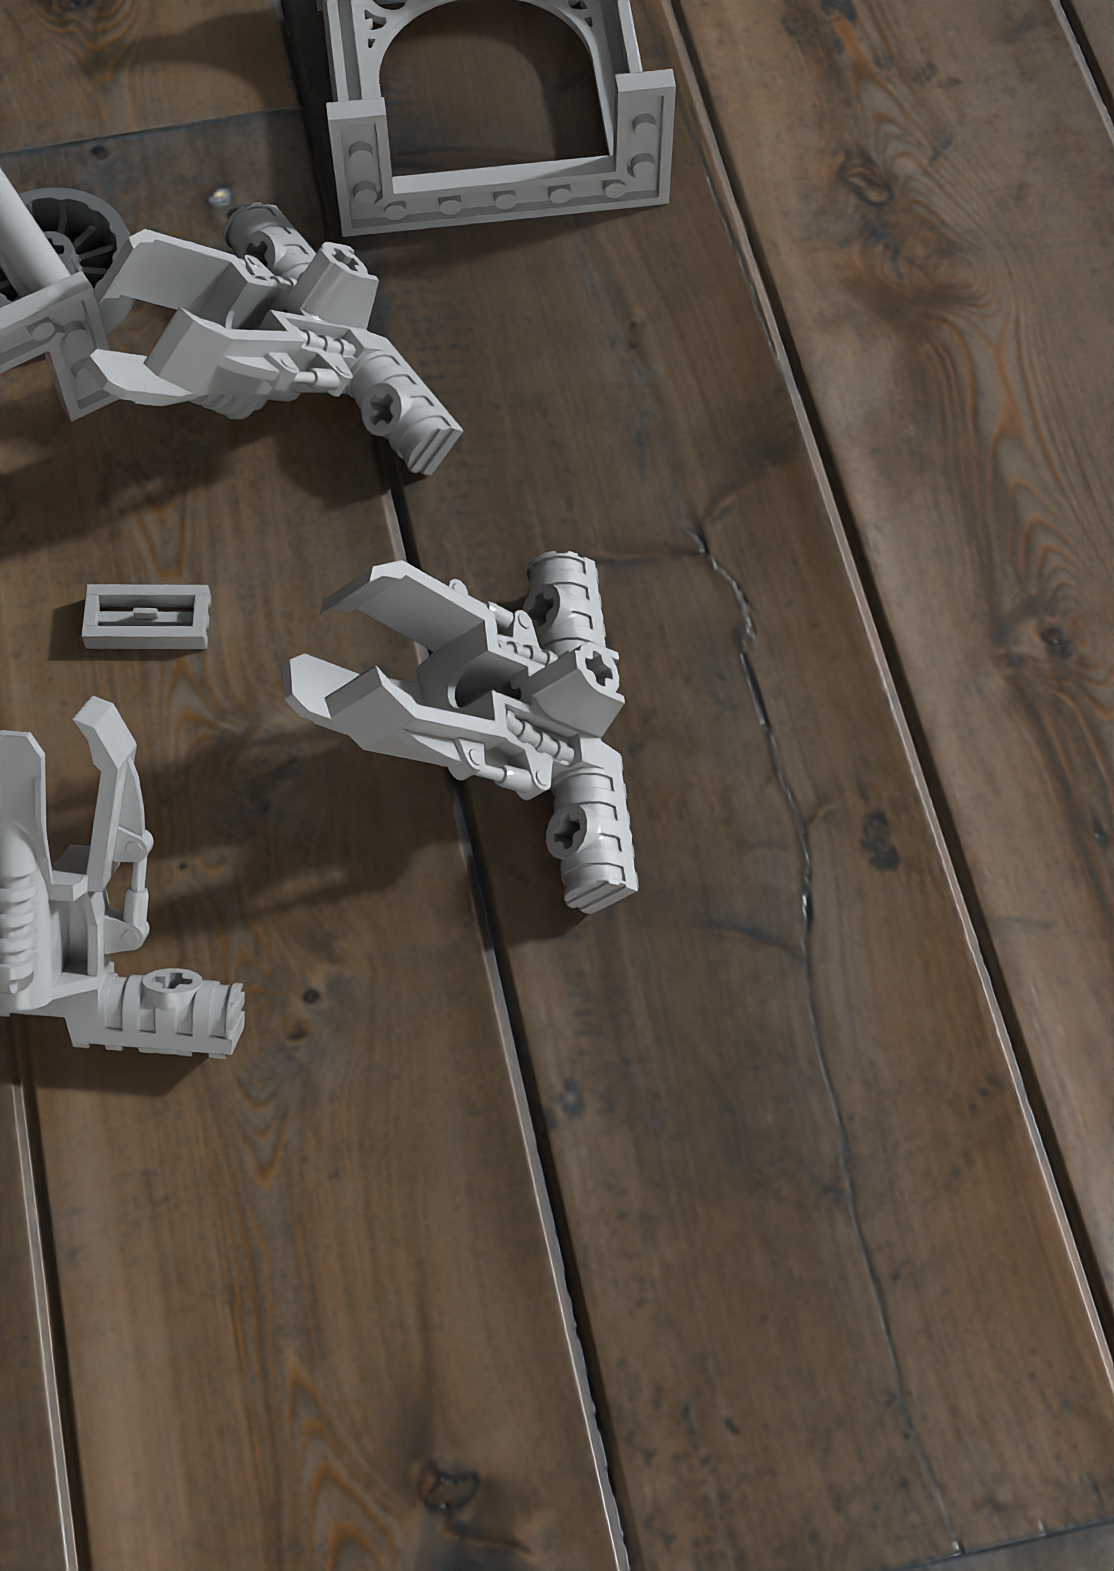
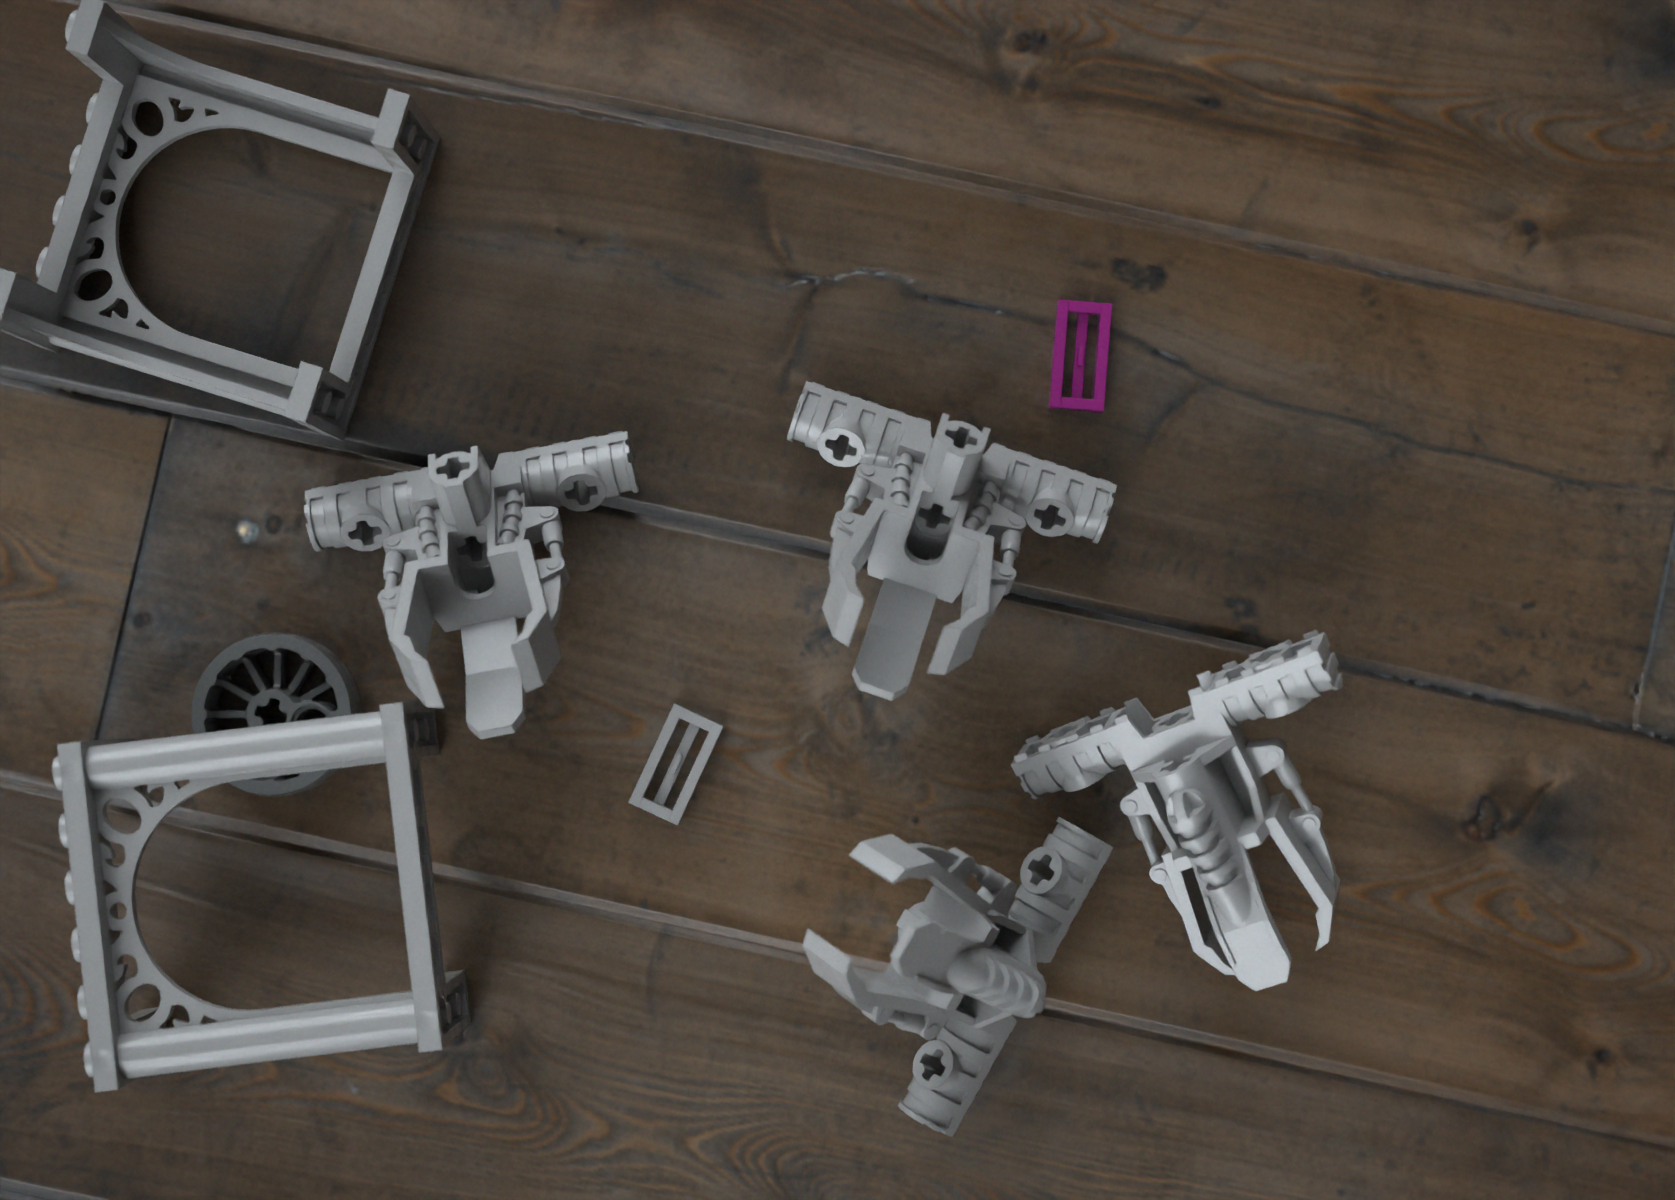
camera: 60 degrees left, 25 degrees up
none -> light grey piece [1011,630,1343,991]
none -> magenta tile [1048,299,1112,414]

